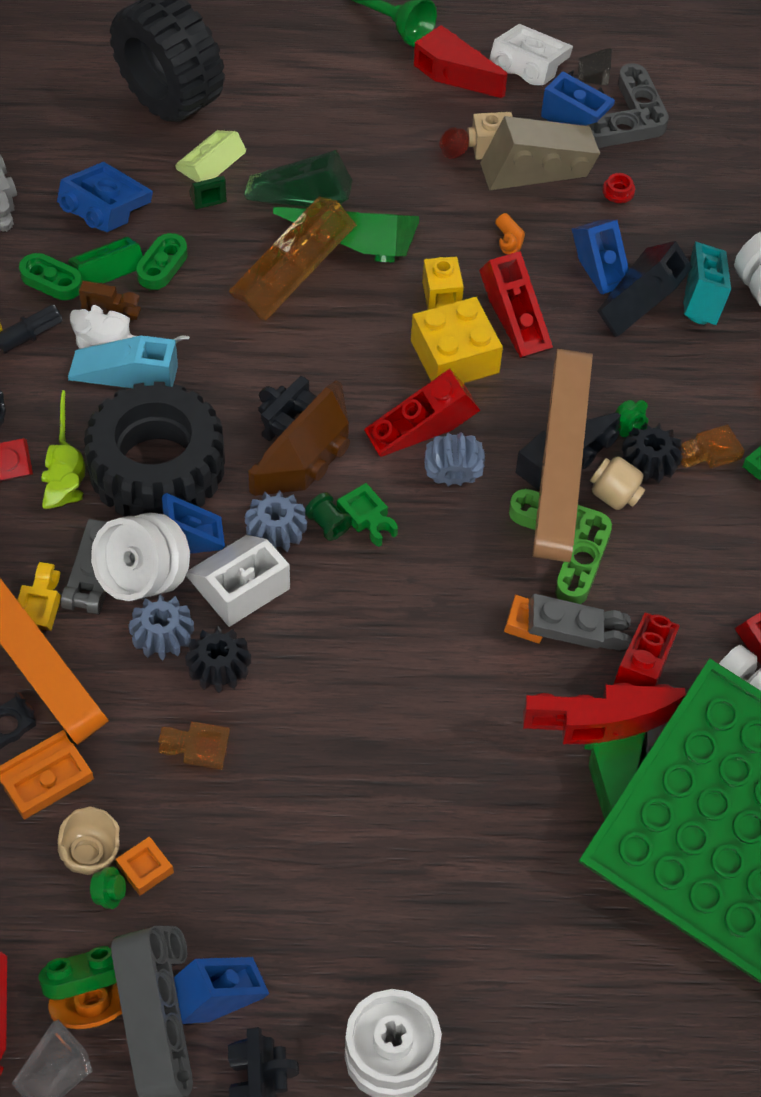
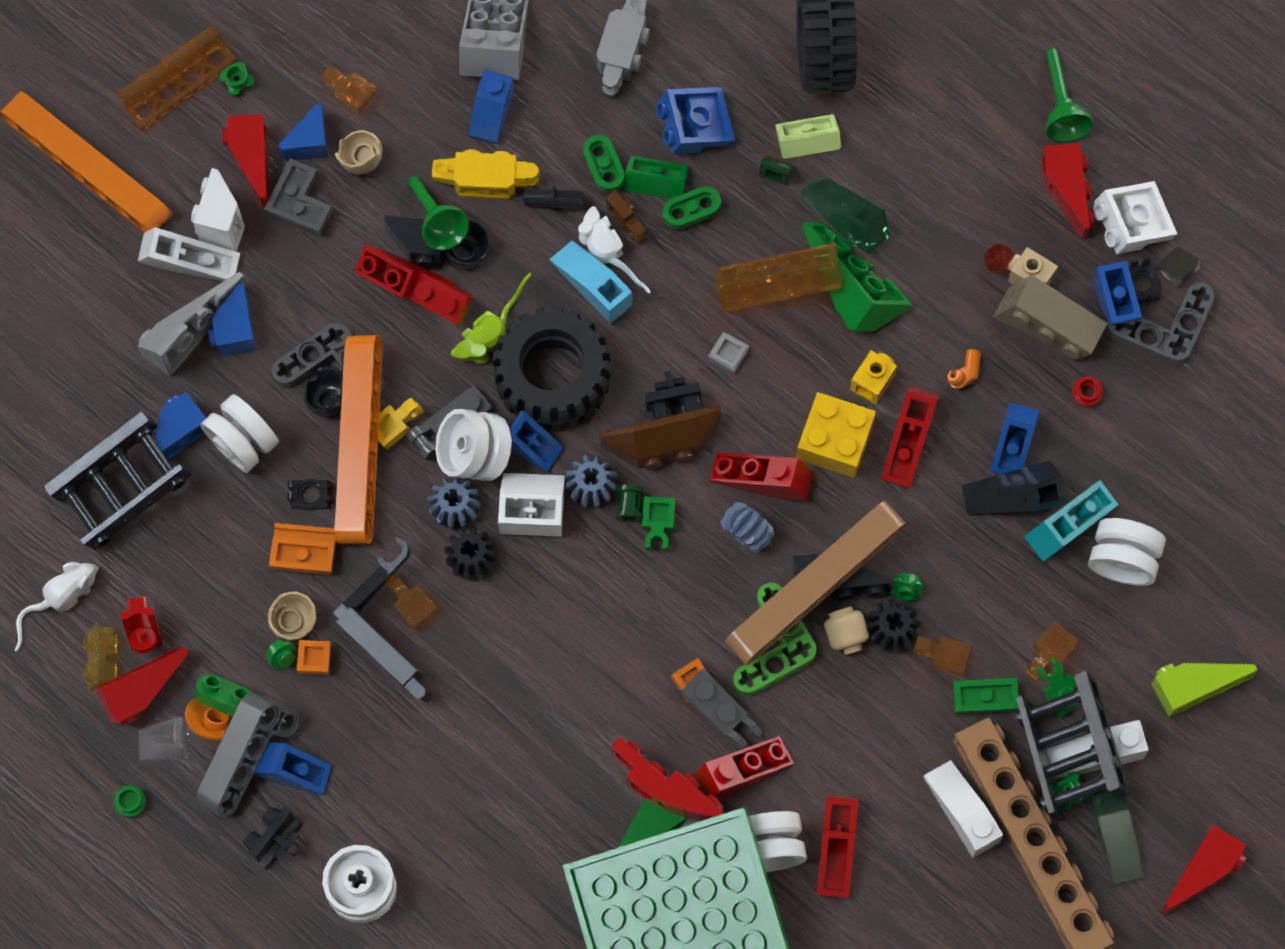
camera: 45 degrees right, 15 degrees up
none -> hinge [333,537,432,702]
none -> light grey tile [708,332,750,374]

